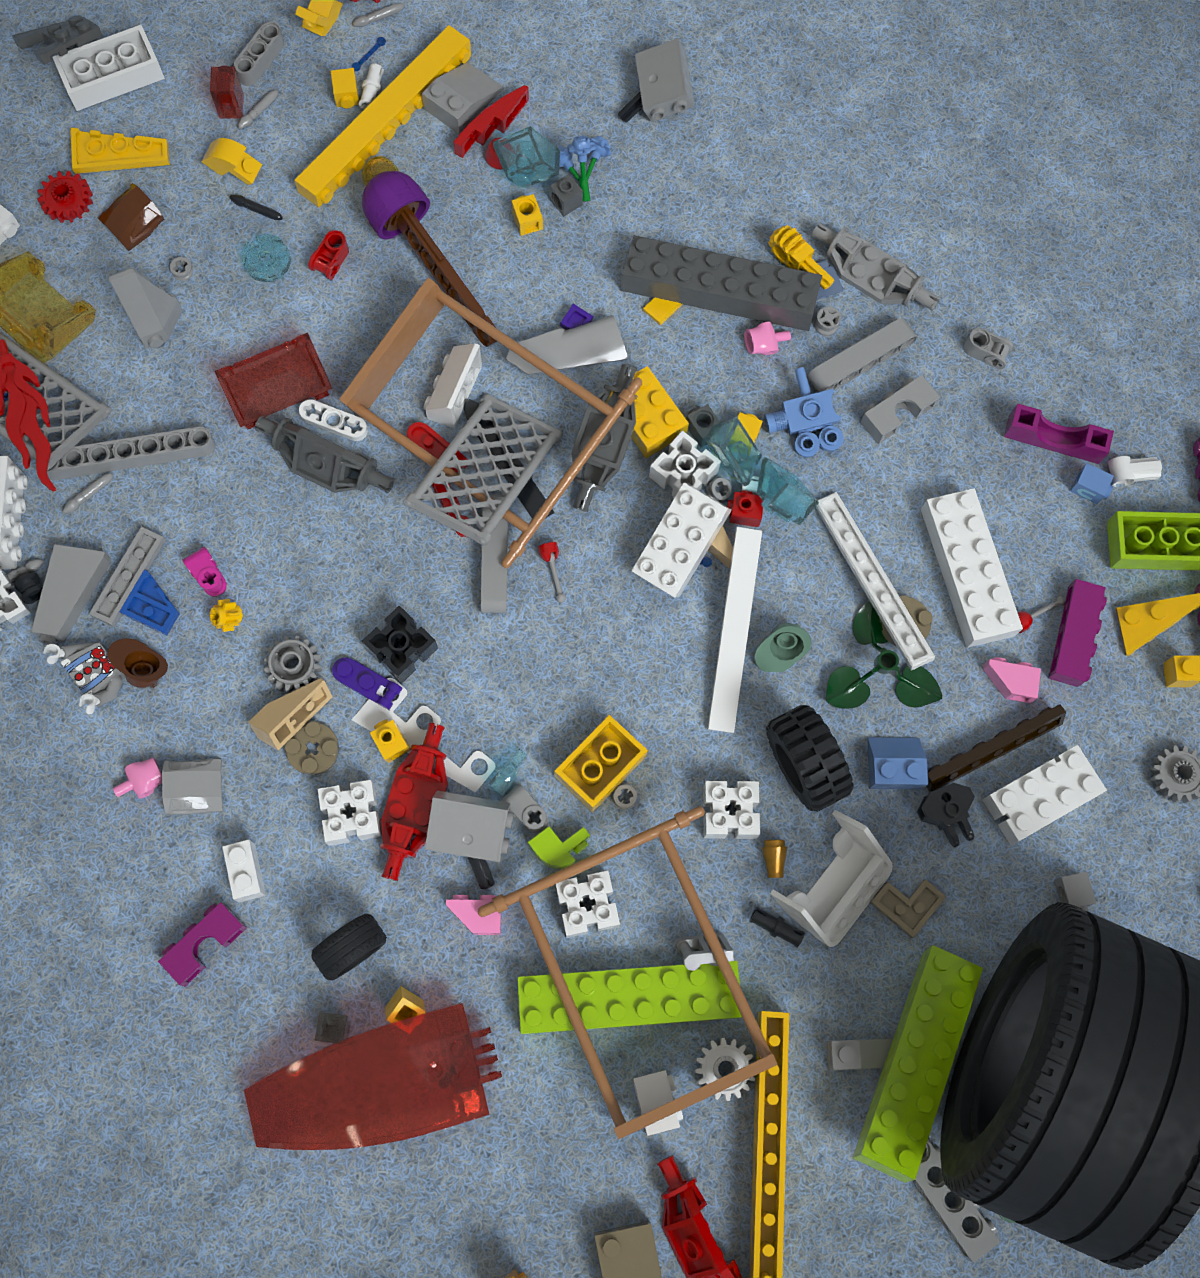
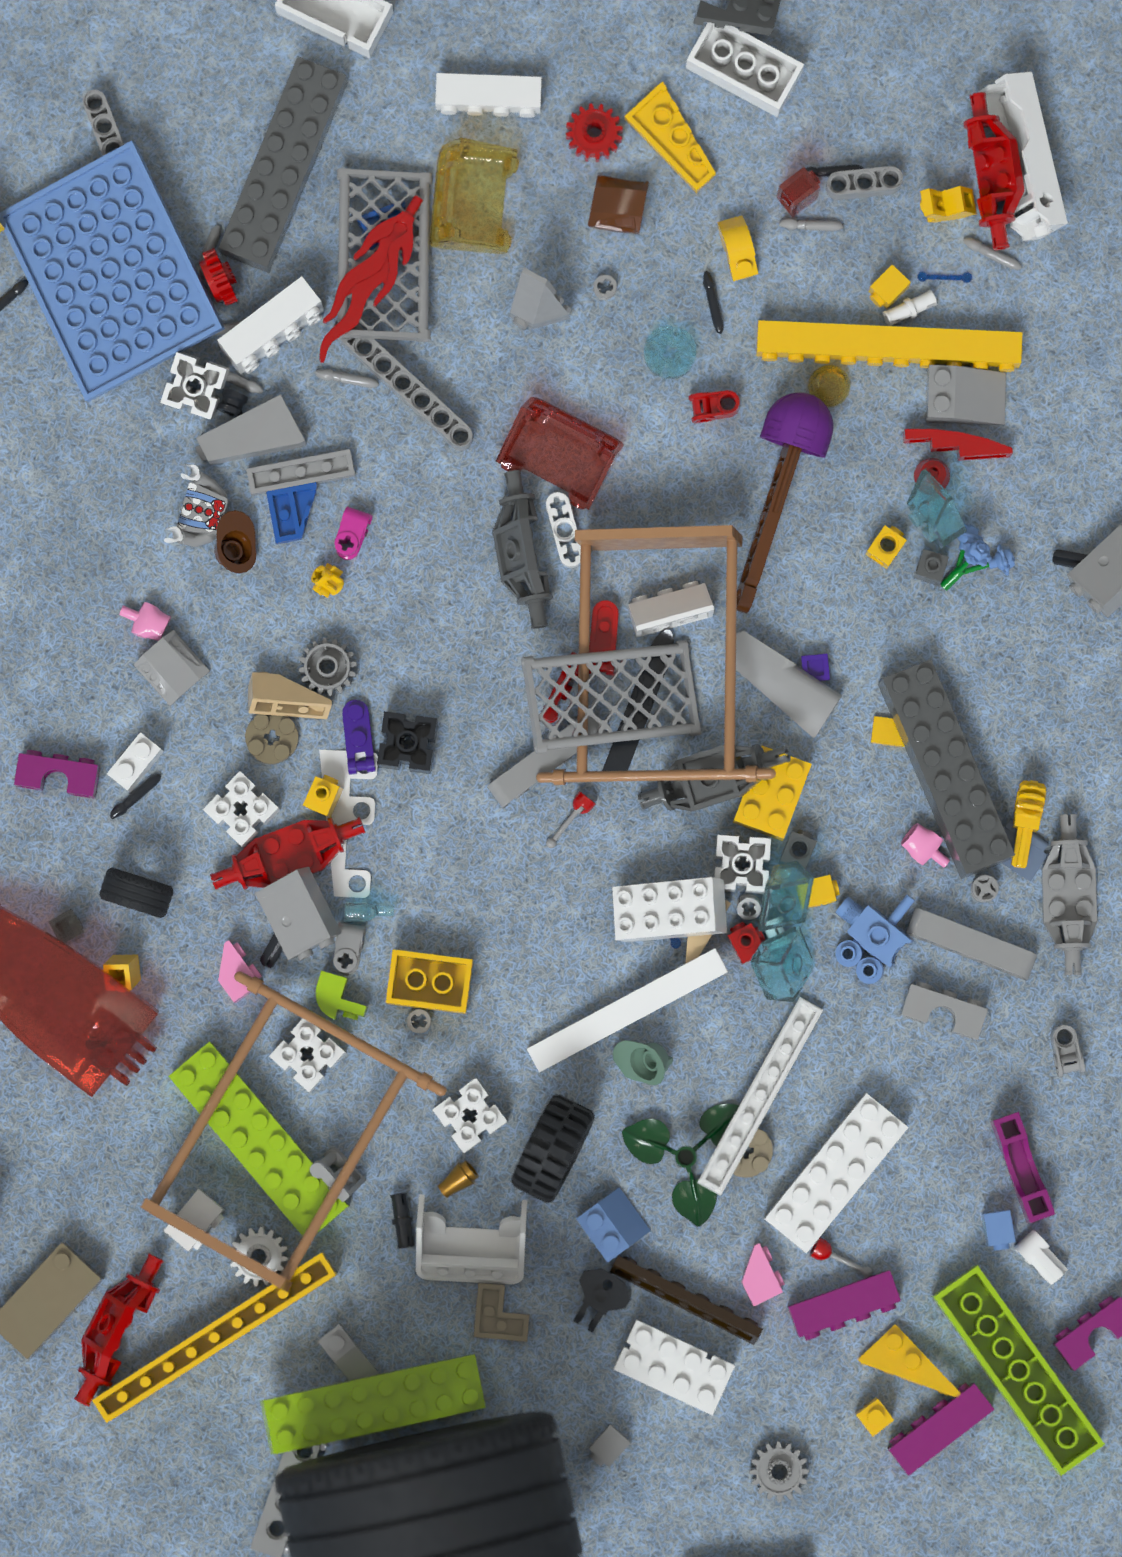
camera: 60 degrees right, 10 degrees up
none -> black piece [110,774,161,819]

